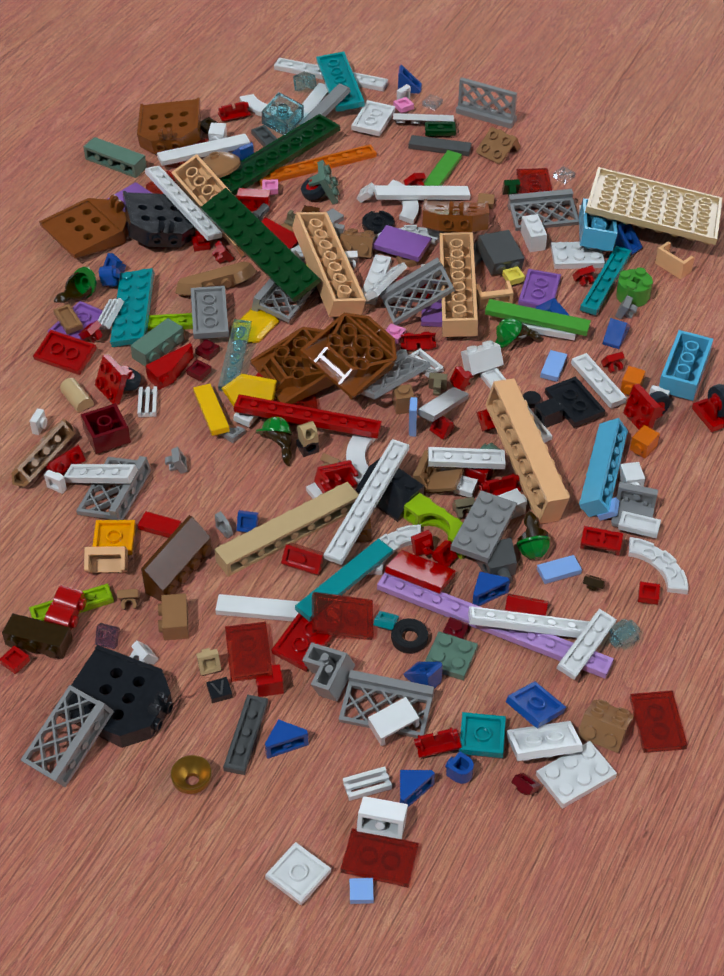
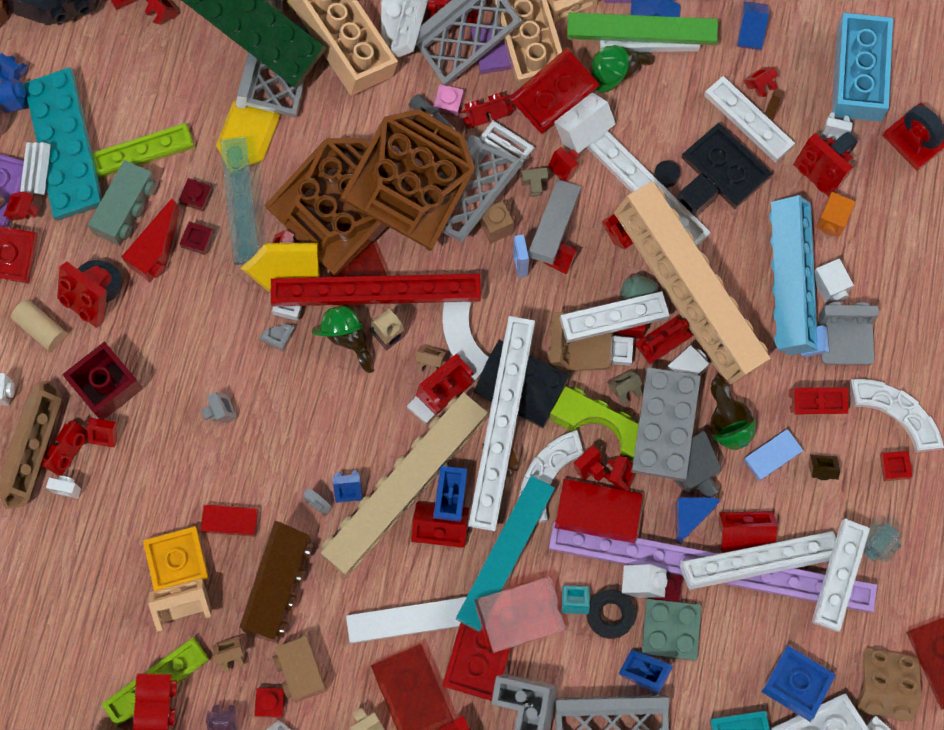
camera: 15 degrees left, 25 degrees up
white plate [64,464,138,484] -> none
light grey fence [76,456,151,520] -> none
white tile [137,386,158,417] -> none
medium nougat brick [175,261,257,297] -> none
light grey plate [191,286,229,339] -> none
yellow tile [193,384,230,436] -> none
light blue tile [540,350,567,382] -> none
white tile [618,511,661,539] -> none
orange brick [620,366,646,395] -> none
none -> red plate [86,418,117,448]
none -> red plate [254,688,285,718]
none -> blue slope [434,466,467,522]
none -> red tile [509,47,599,134]
none -> white brick [622,565,667,598]
none -> reddish brown tile [764,90,784,120]

